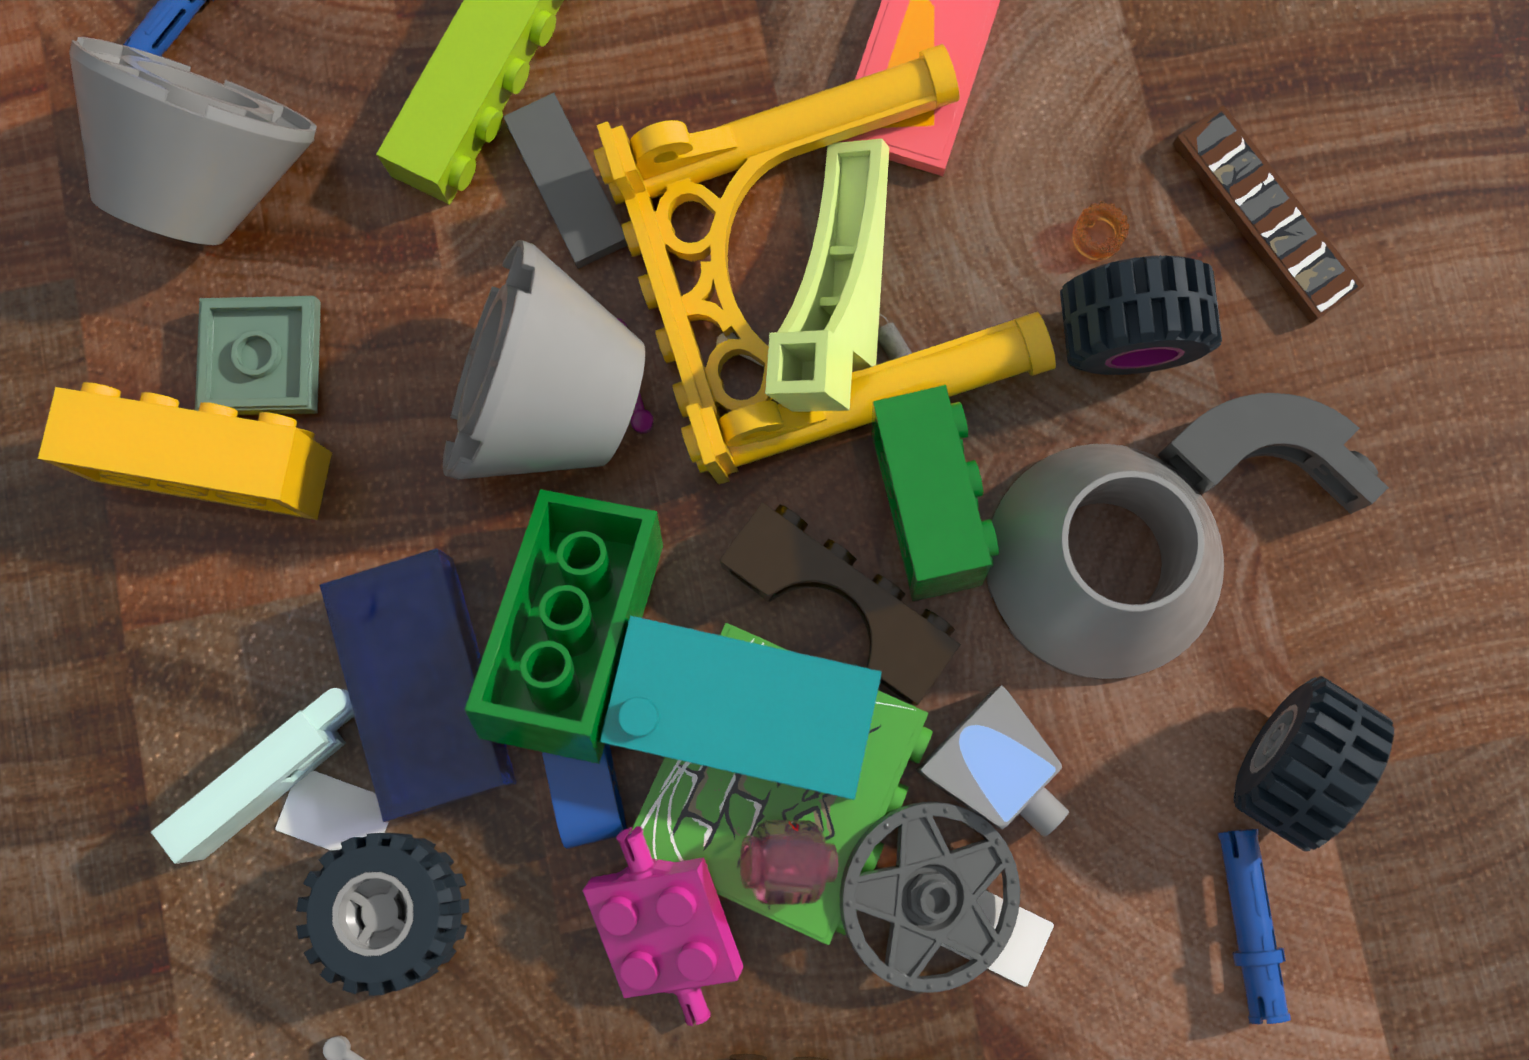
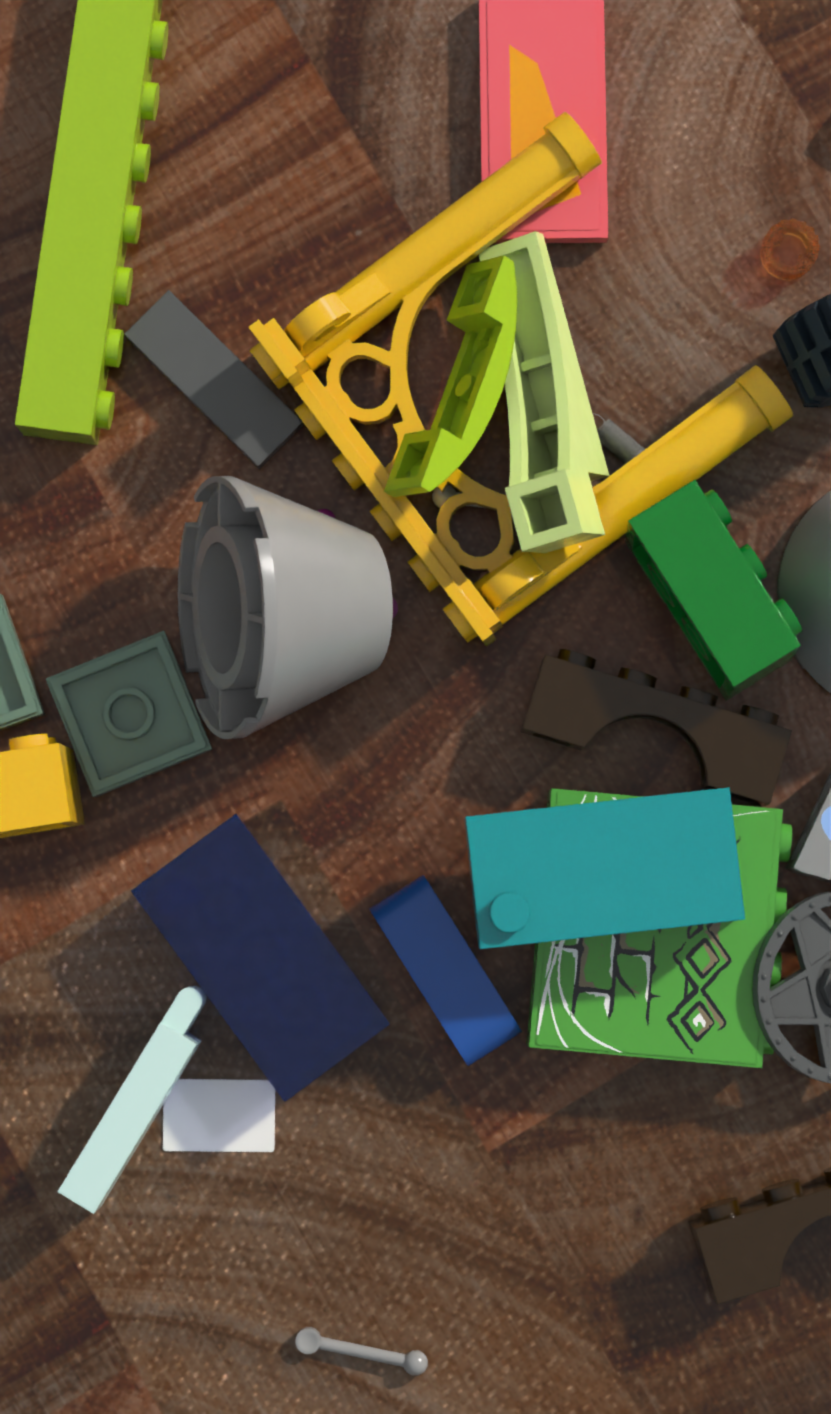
camera: 30 degrees left, 5 degrees up
black wheel [296,833,469,996] -> none
green brick [465,489,663,764] -> none
dark pink plate [583,826,744,1026] -> none
clear pink head [740,820,838,905] -> none
none -> sand green plate [46,631,213,798]
none -> lime slope [384,255,517,497]

